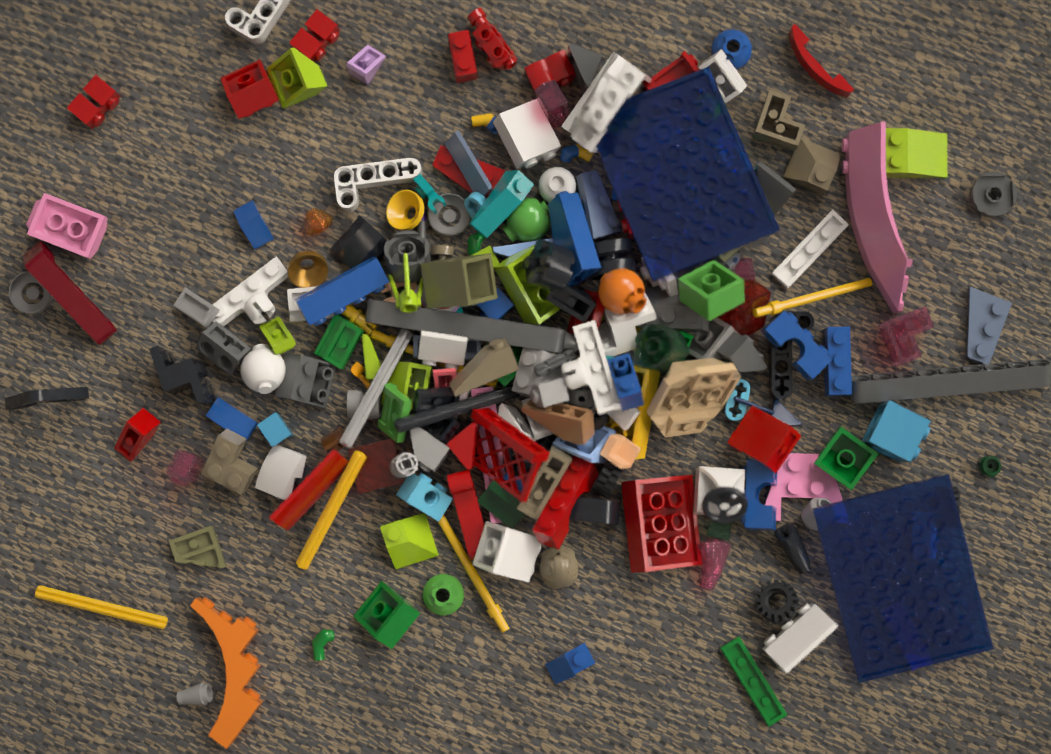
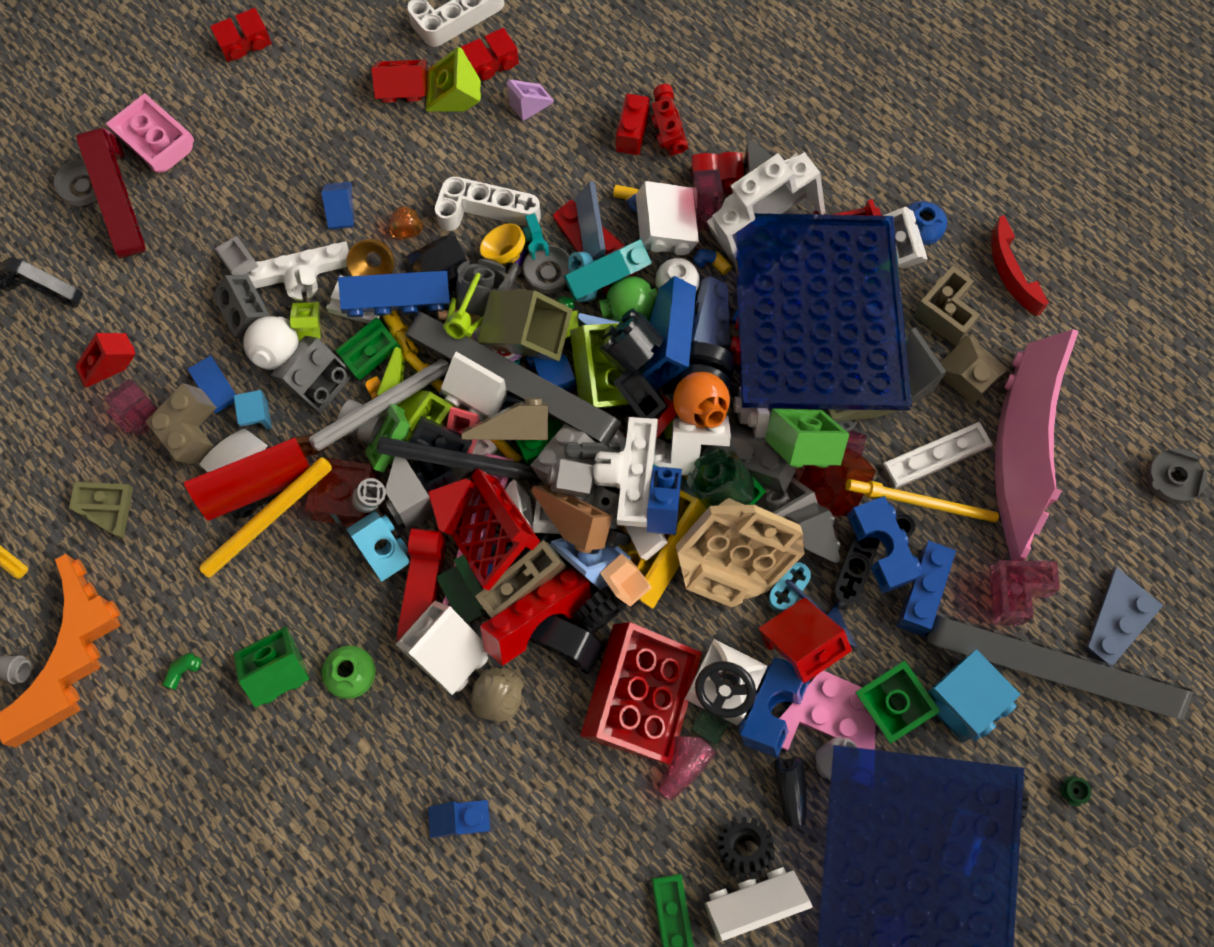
camera: 20 degrees right, 15 degrees down
black bracket [149,346,216,406] -> none
lime slope [380,513,439,569] -> none
yellow bar [438,514,510,633] -> none
lime slope [885,128,948,178] -> none

